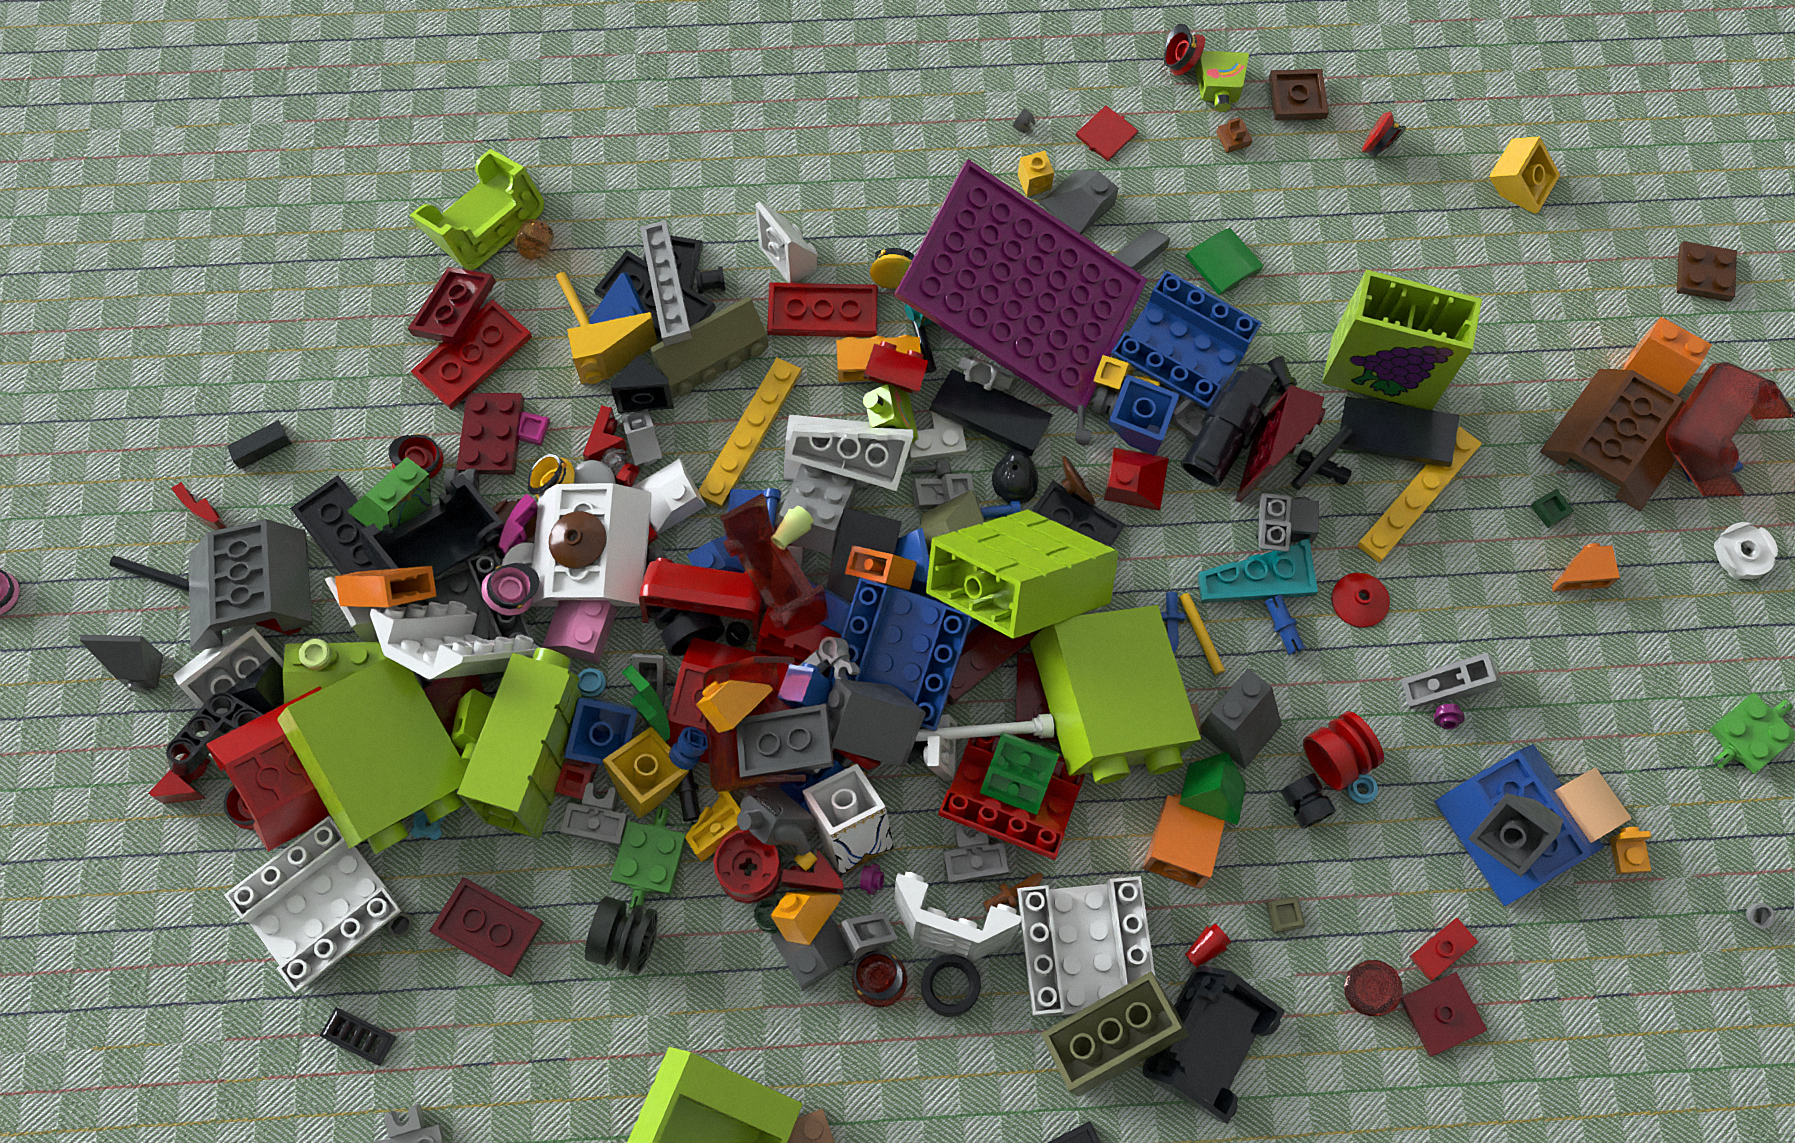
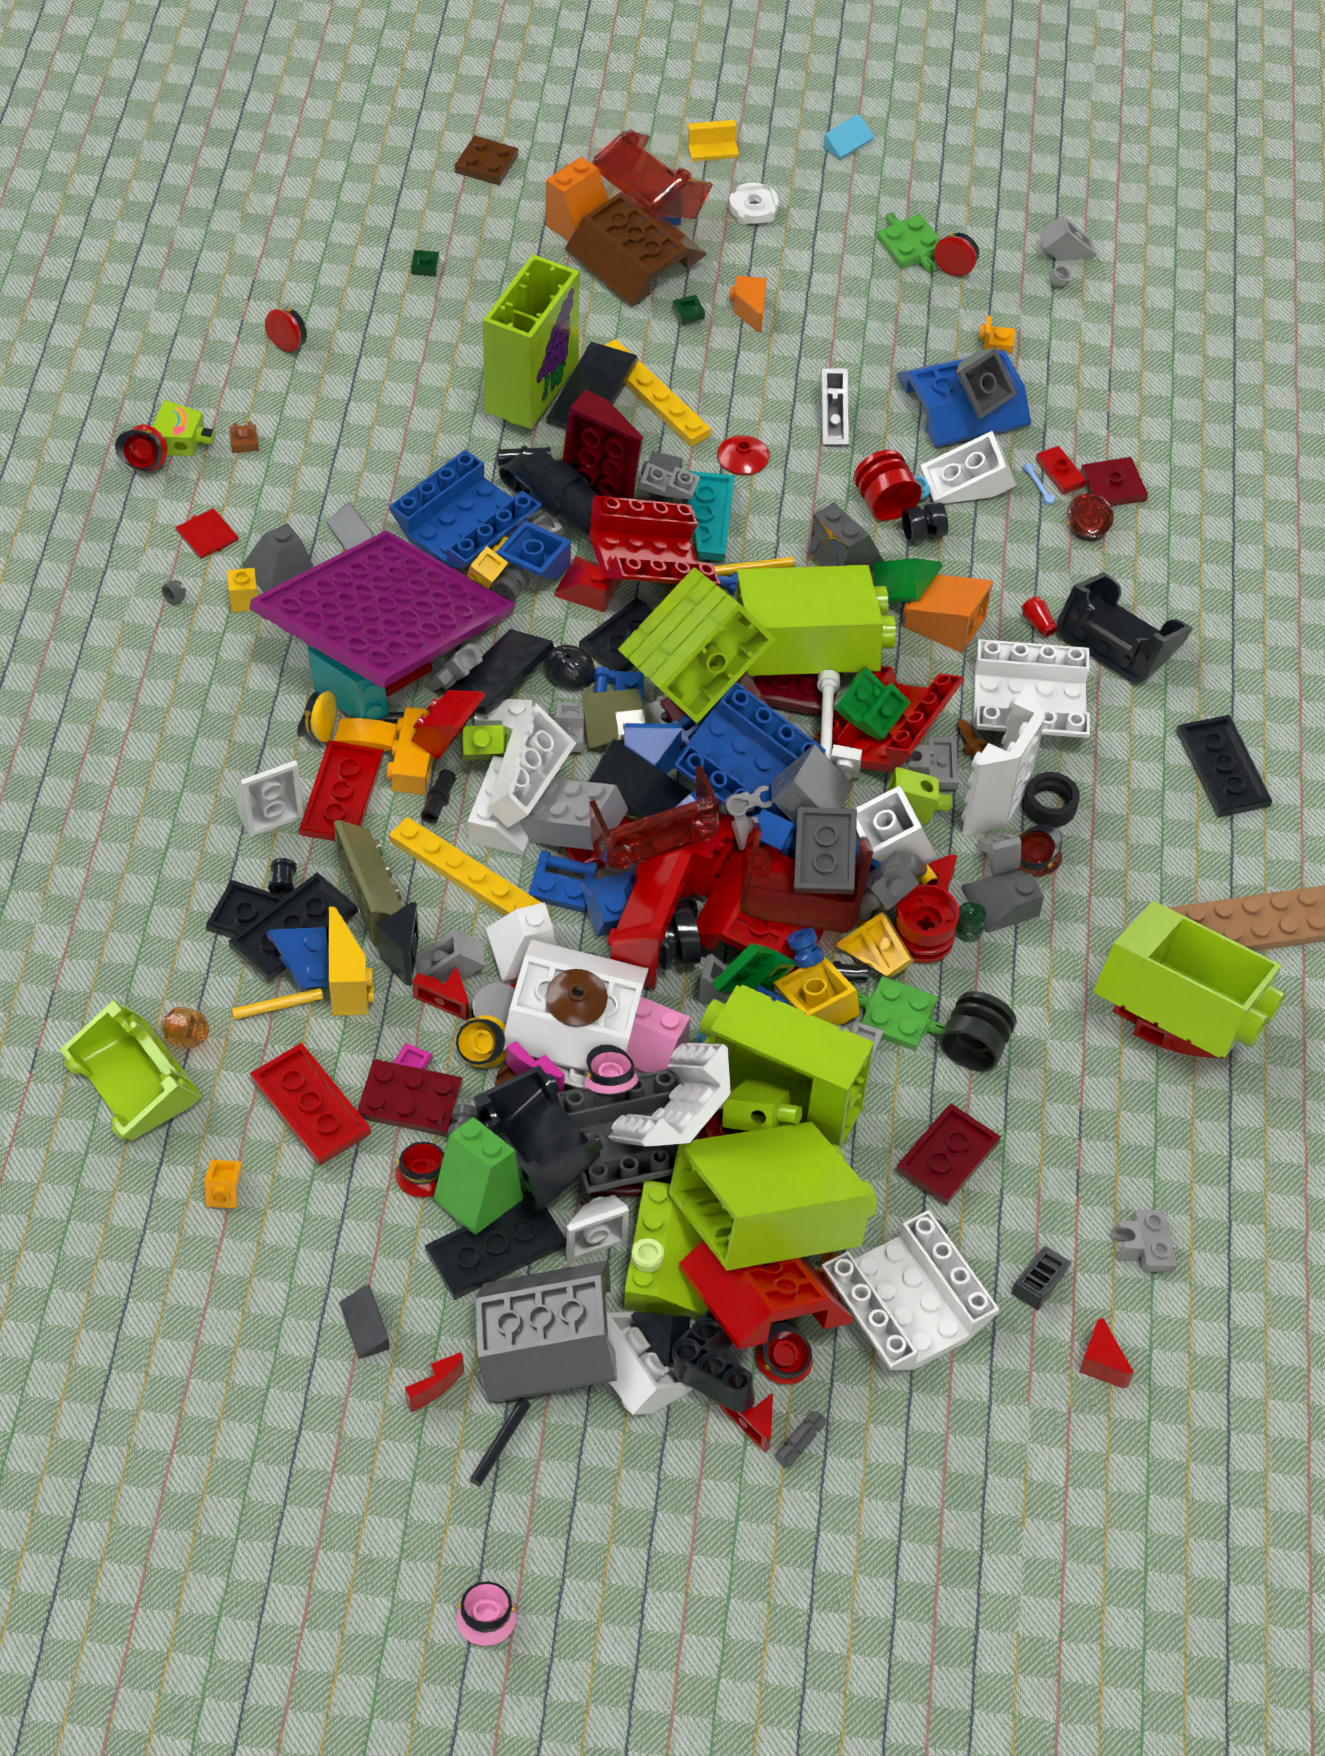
camera: 80 degrees left, 15 degrees down
dark grey slope [80,635,163,692] -> none
orange slope [335,566,437,607] -> none
dark red plate [408,267,497,344] -> none
clear plate [600,448,628,474] -> none
red tile [616,463,641,487] -> none
light grey plate [640,220,692,346] -> none
light orange slope [696,680,773,733] -> none
light orange slope [770,891,842,945] -> none
yellowish green cone [771,506,814,550] -> none
orange slope [845,545,917,590] -> none
magenta plate [860,864,885,895] -> none
olive slope [1041,971,1189,1097] -> none
reddish brown dish [1061,456,1096,505] -> none
dark grey hand [1075,405,1092,445] -> none
green slope [1185,228,1264,295] -> none
blue pin [1264,595,1306,656] -> none
olive tile [1266,896,1306,933] -> none
reddish brown plate [1269,69,1329,120] -> none
magenta plate [1434,704,1465,730] -> none
yellow slope [1489,136,1560,213] -> none
light nougat slope [1555,767,1632,843] -> none
none -> light orange bracket [204,1159,243,1208]
none -> light orange slope [334,718,398,751]
none -> dark green plate [411,250,439,277]
none -> black pin [420,769,457,823]
none -> red slope [590,495,720,586]
none -> dark grey axle [775,1411,826,1467]
none -> lime torso [885,767,952,824]
none -> white slope [921,431,1017,504]
none -> red piece [934,232,979,276]
none -> light blue hinge [1023,463,1055,506]
none -> red slope [1079,1318,1134,1388]

